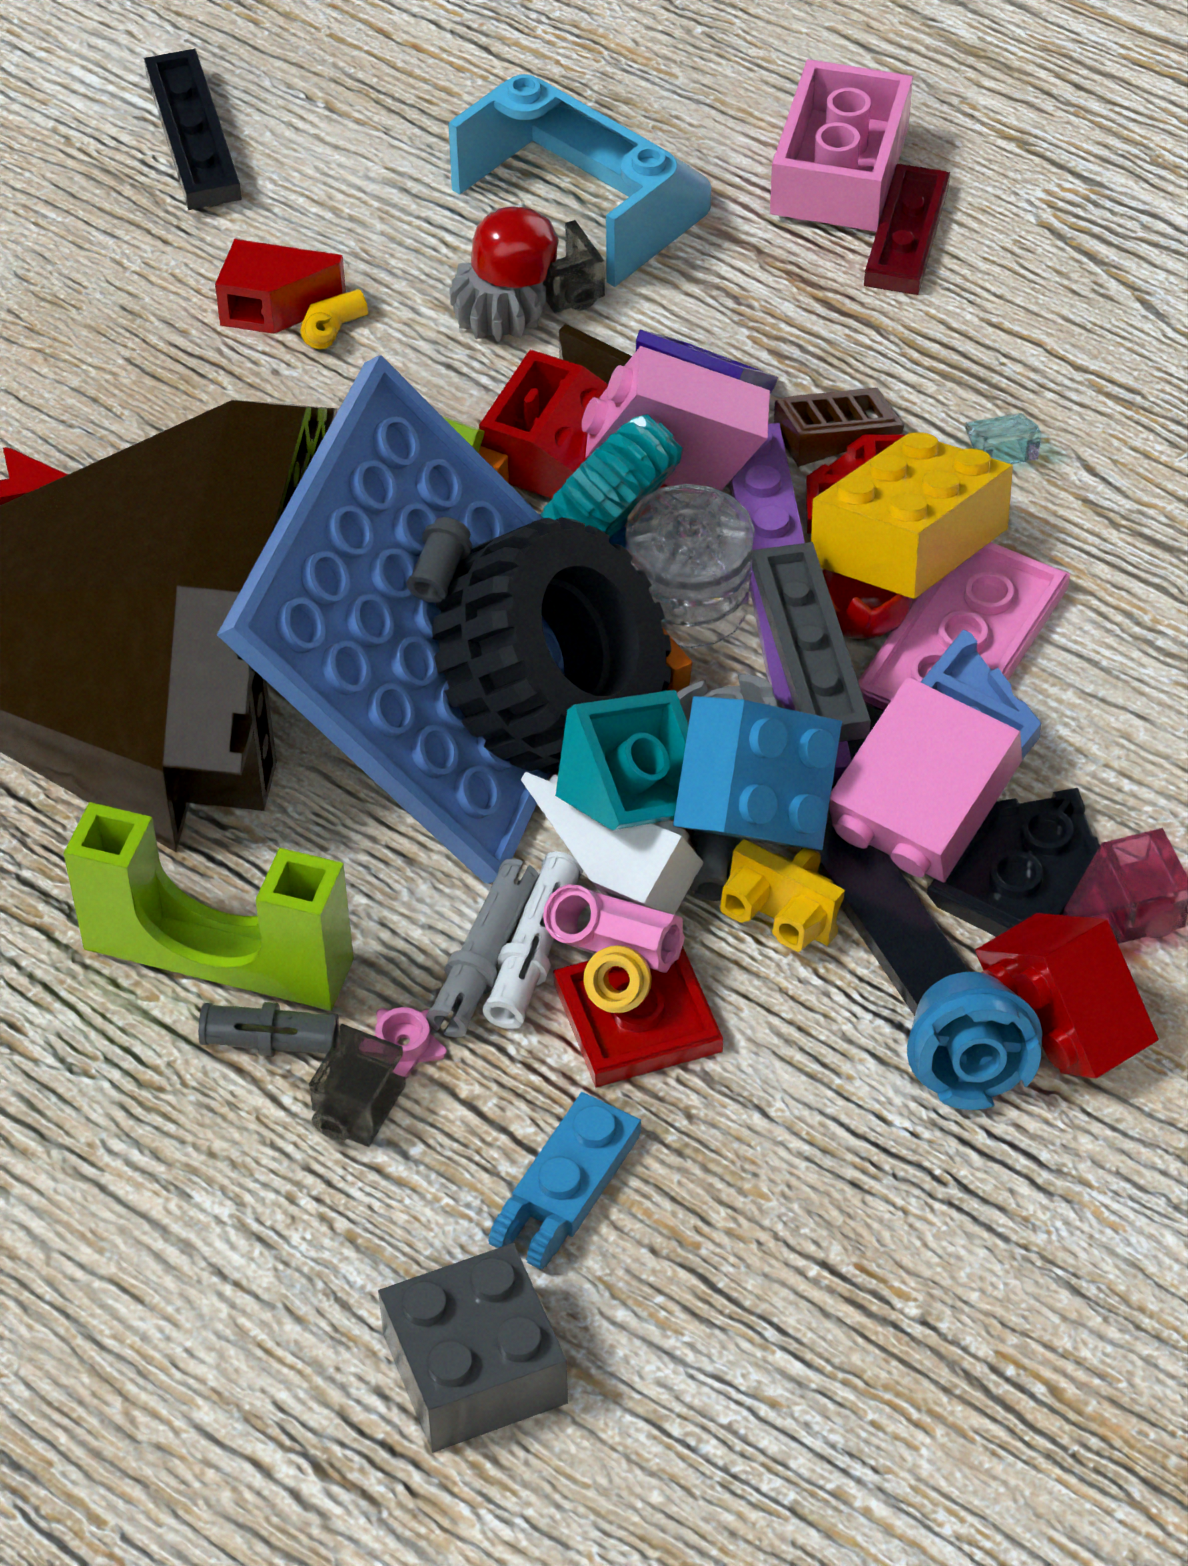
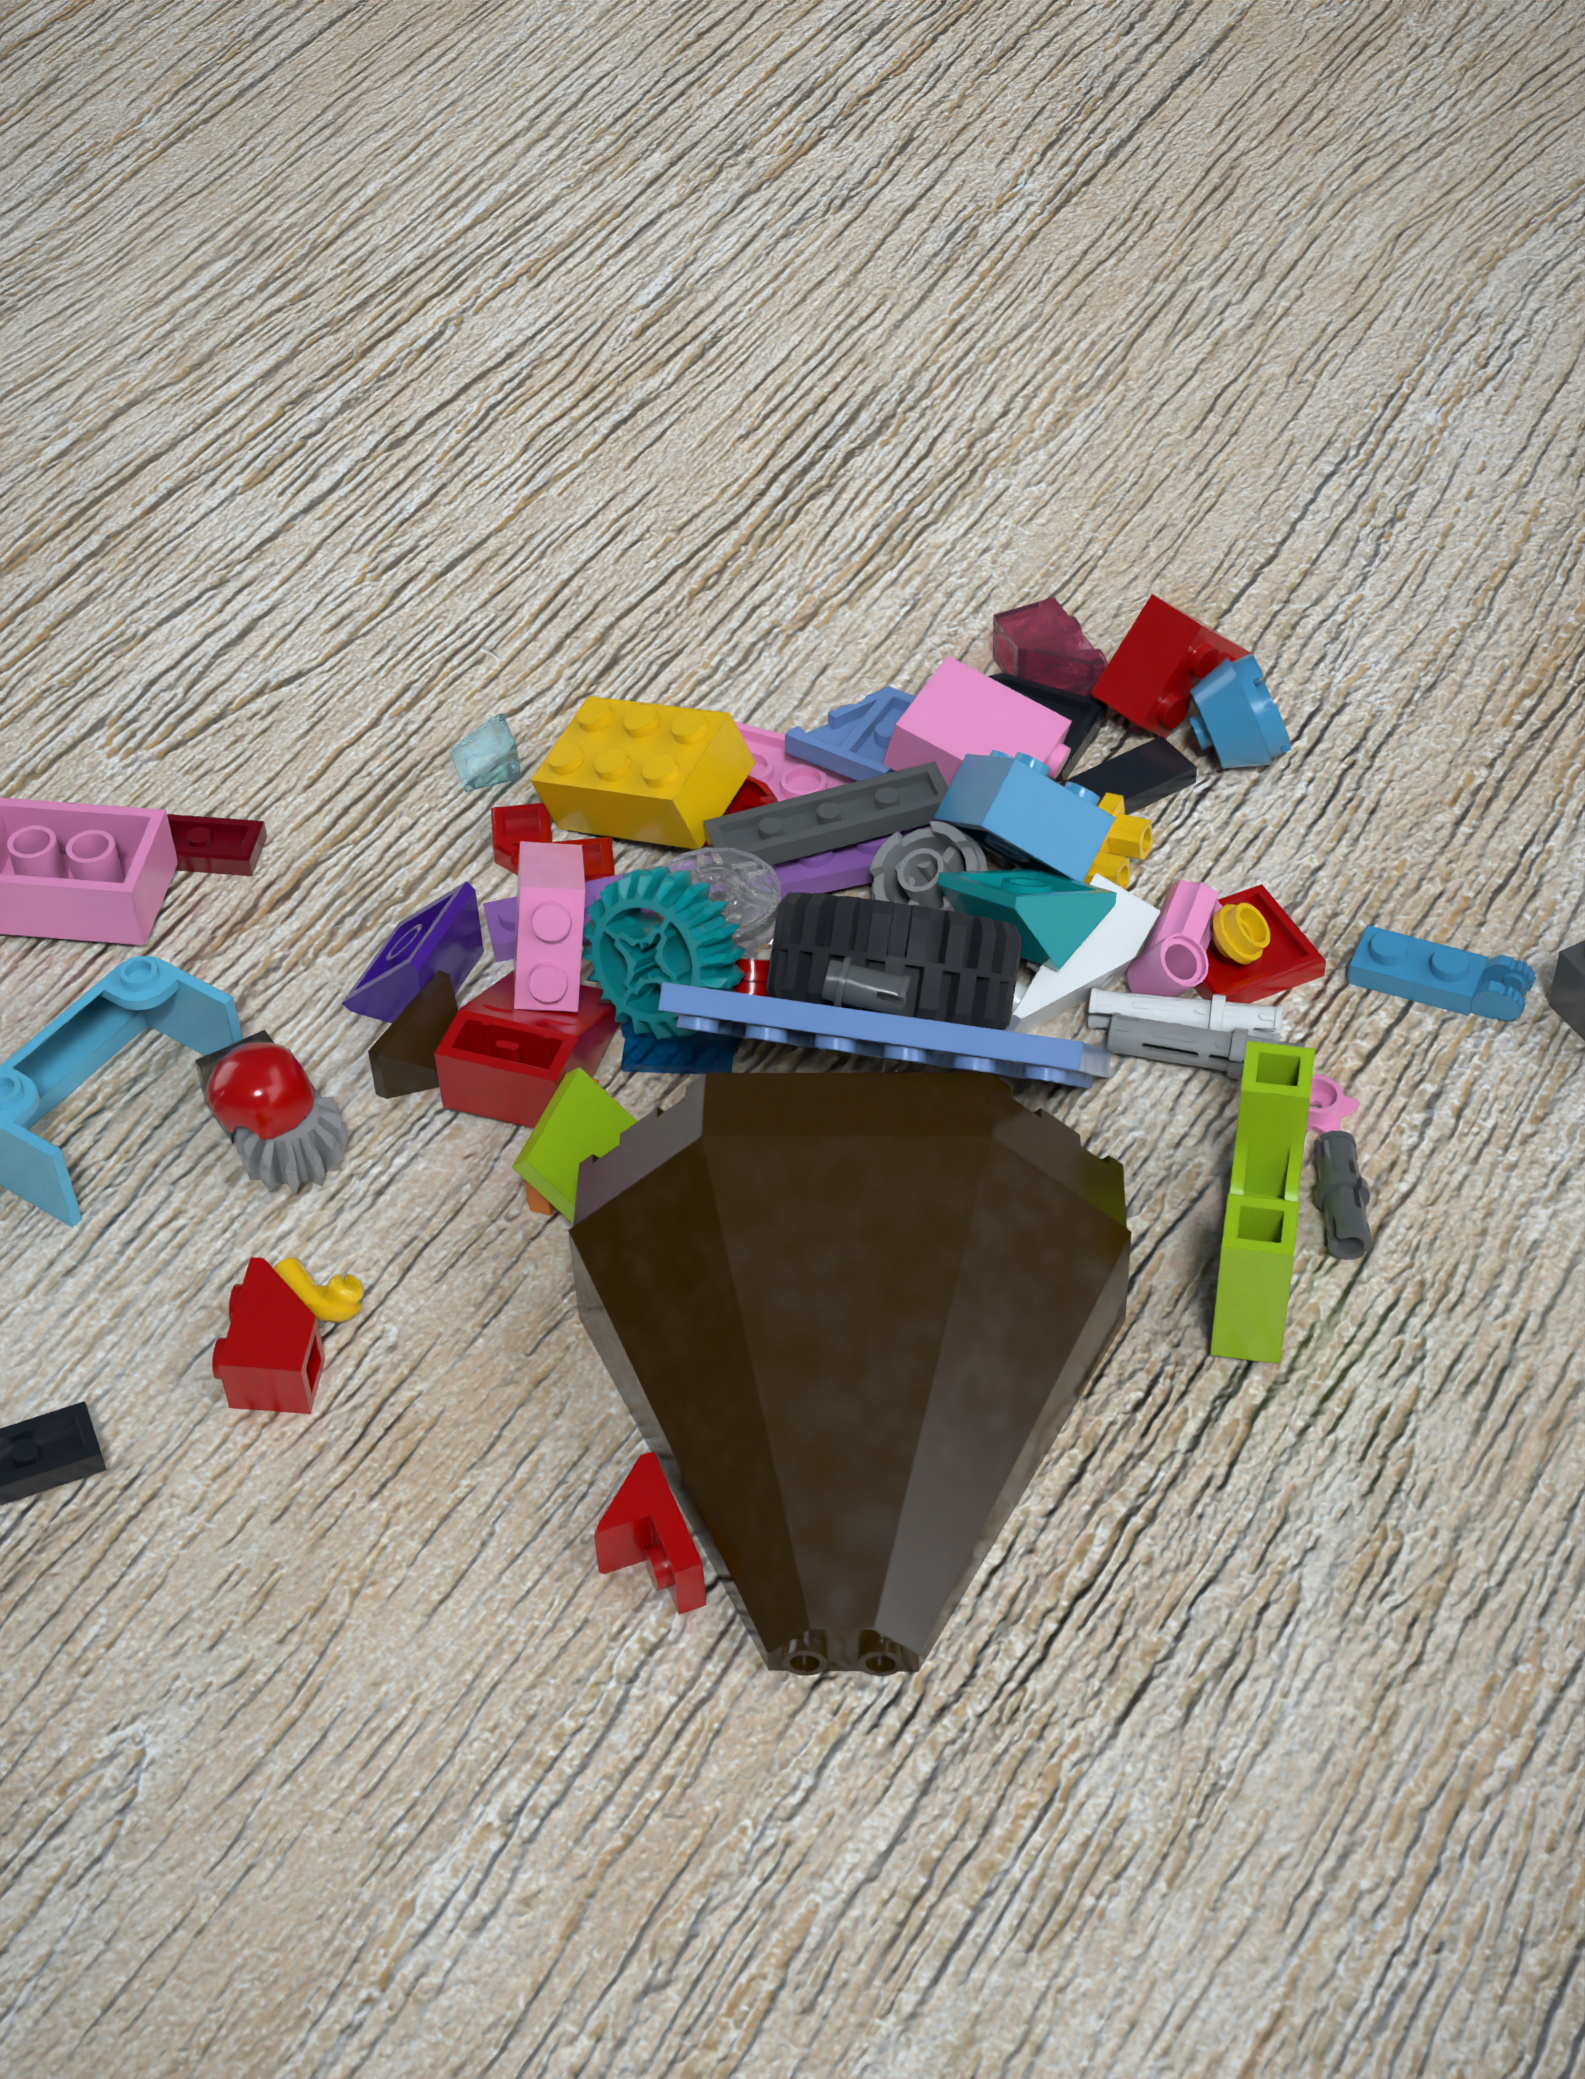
camera: 95 degrees left, 5 degrees down
clear smoke window [309,1023,406,1147] -> none
reddish brown slope [774,388,904,467] -> none

